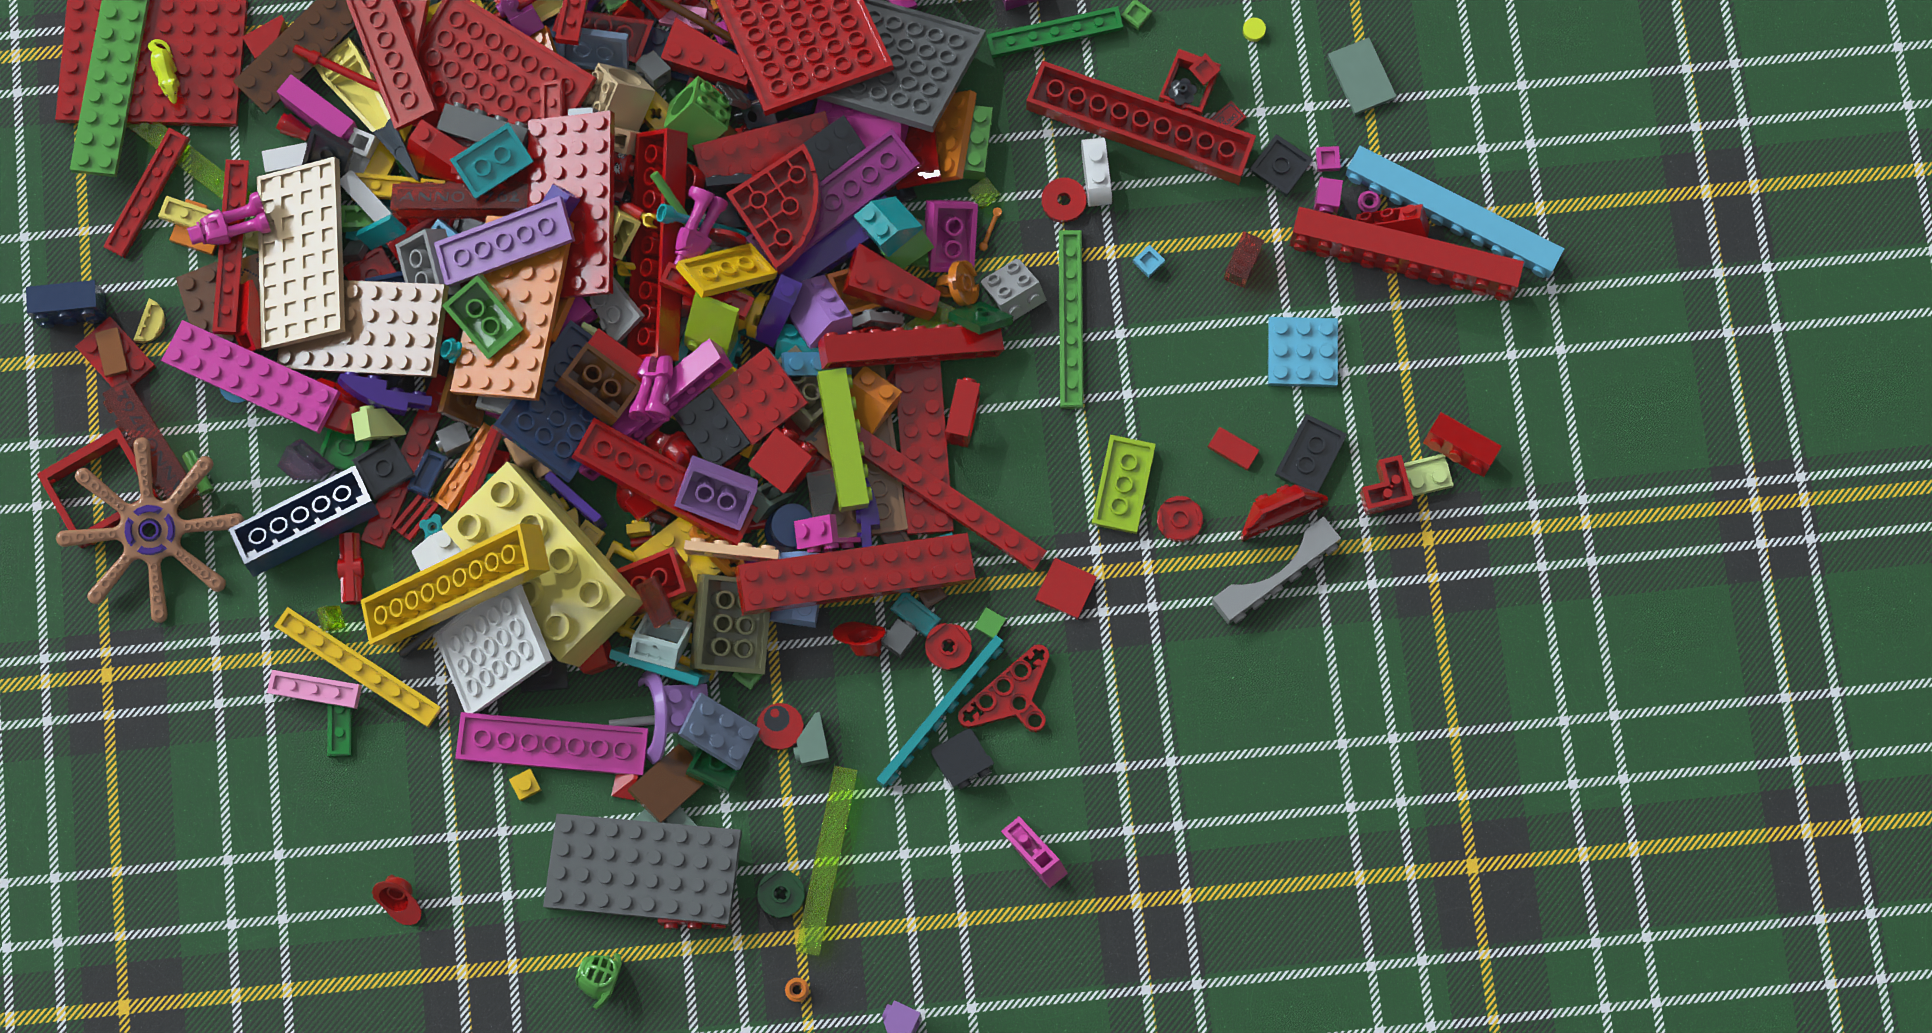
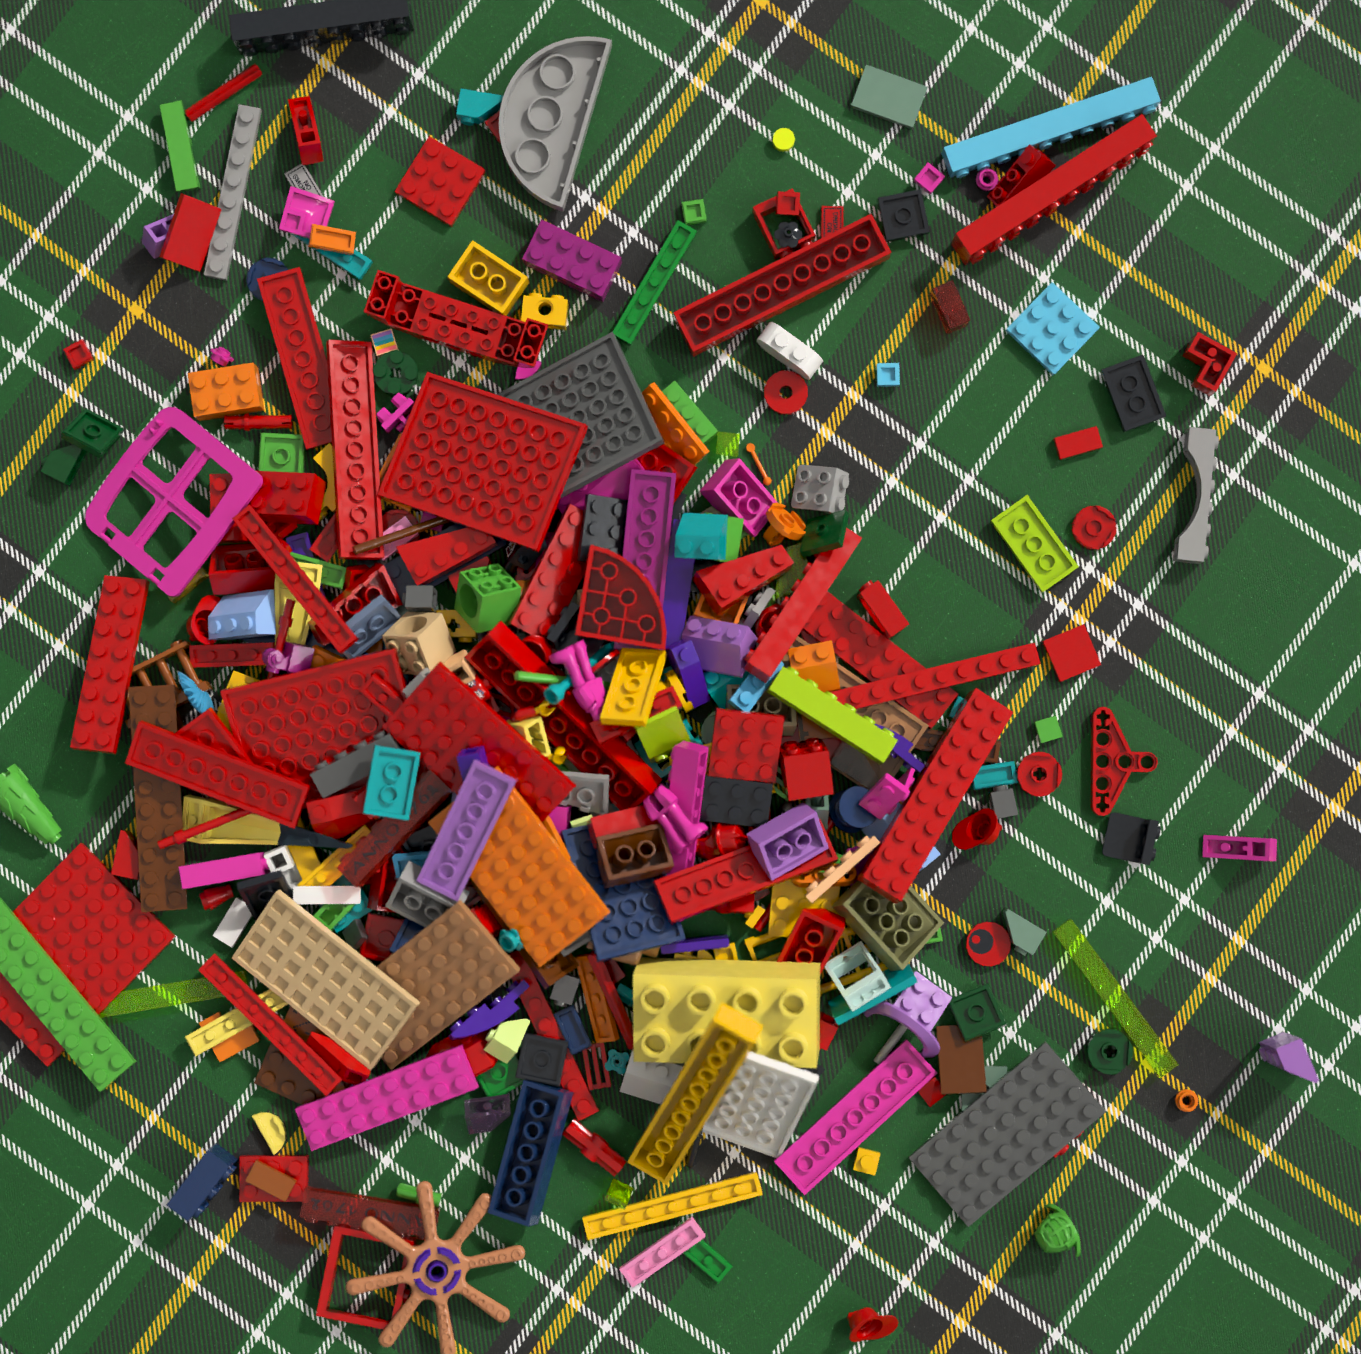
camera: 50 degrees left, 10 degrees up
red tile [103,128,191,258] -> none
neon yellow animal [148,39,180,104] -> none
dark pink piece [187,191,271,245] -> none
teal tile [356,214,407,250] -> none
bright green slope [442,274,524,359] -> none
clear red tile [635,575,677,628] -> none
sand blue plate [678,693,760,770] -> none
pearl dark grey piece [715,81,752,110] -> none
teal plate [876,635,1004,789] -> none
bright green tile [1059,230,1083,409] -> none
red wedge [1241,484,1328,542] -> none
dark pink brick [1314,177,1343,216] -> none
yellowish green plate [1404,454,1453,496] -> none
red brick [1423,412,1502,477] -> none

